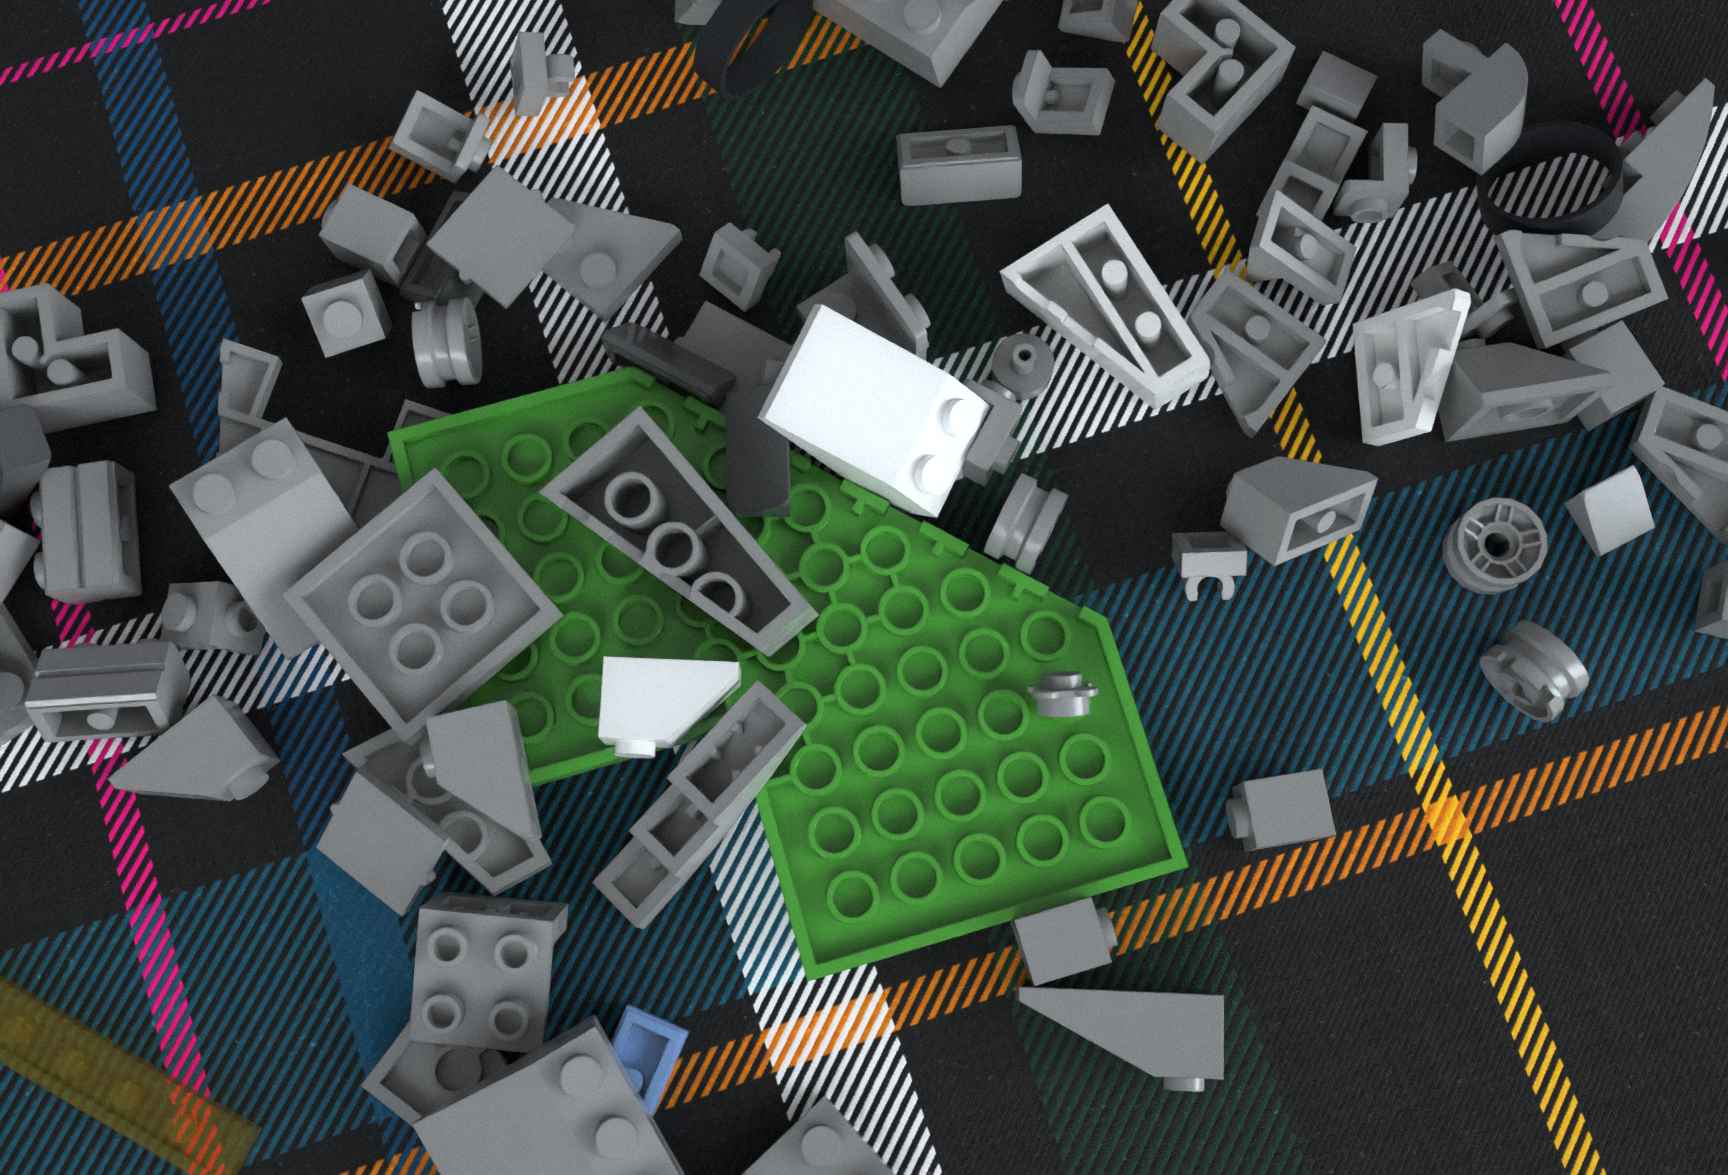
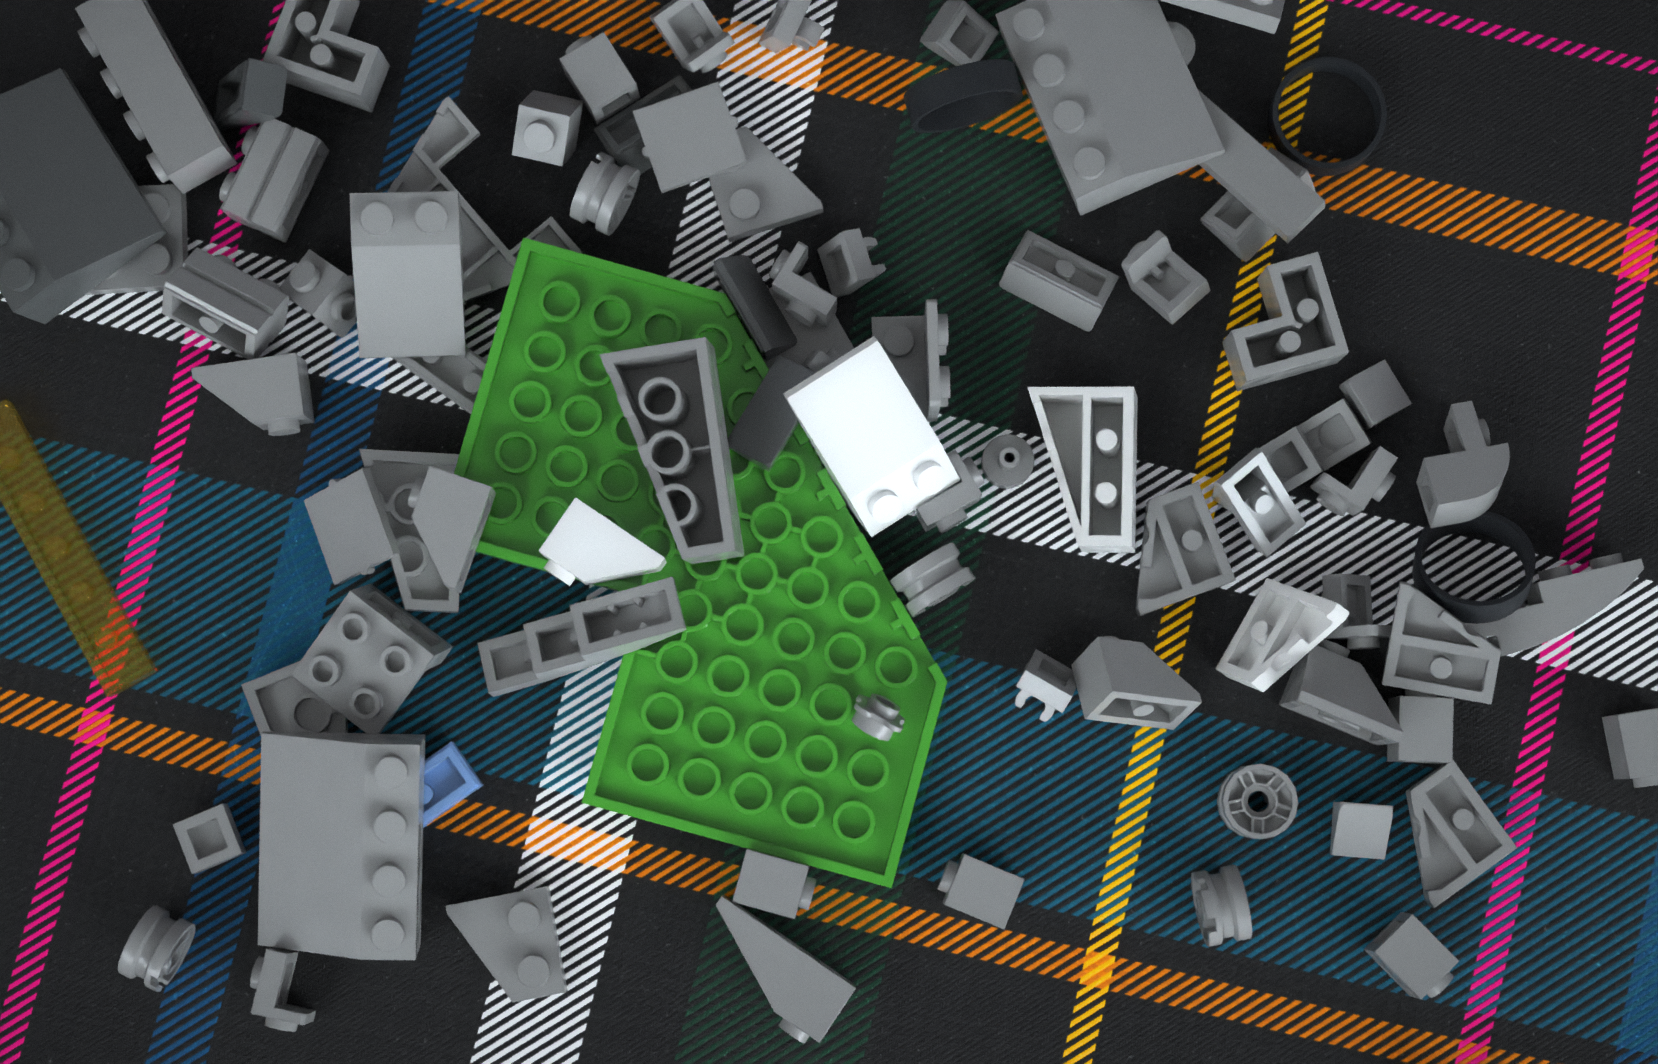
camera: 30 degrees right, 5 degrees up
light grey plate [282,467,564,746] -> none
none -> light grey bracket [769,241,837,328]

